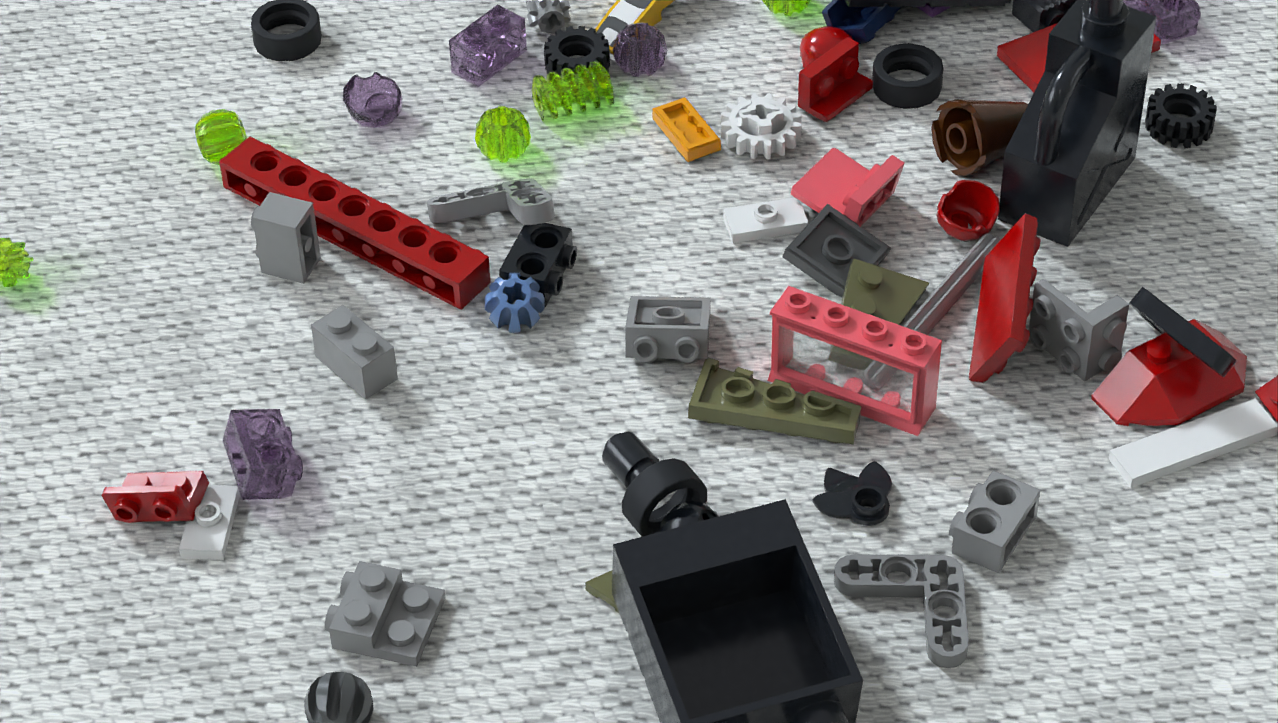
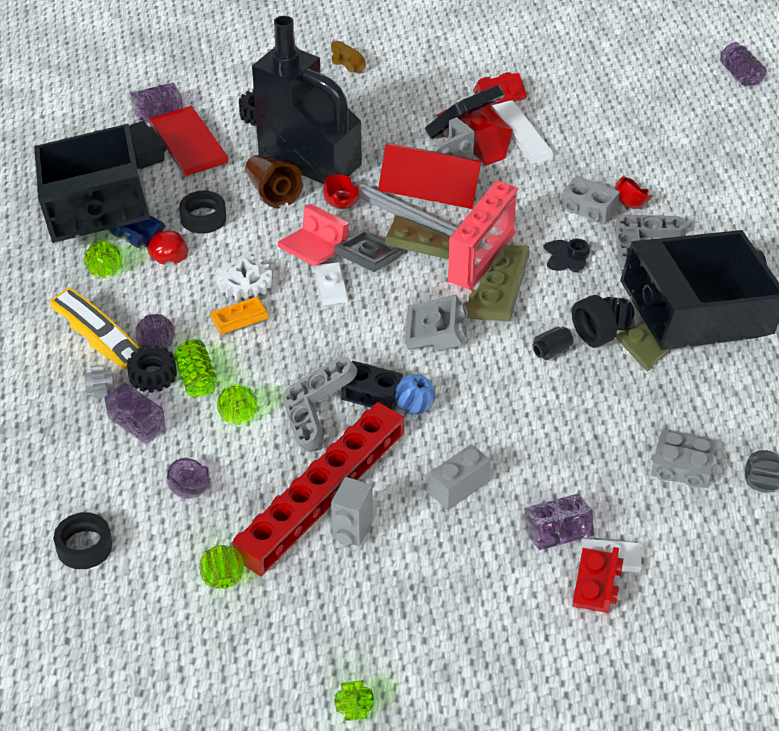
camera: 90 degrees left, 0 degrees up
red bracket [798,37,873,122] -> none
none -> red hair [615,176,653,209]

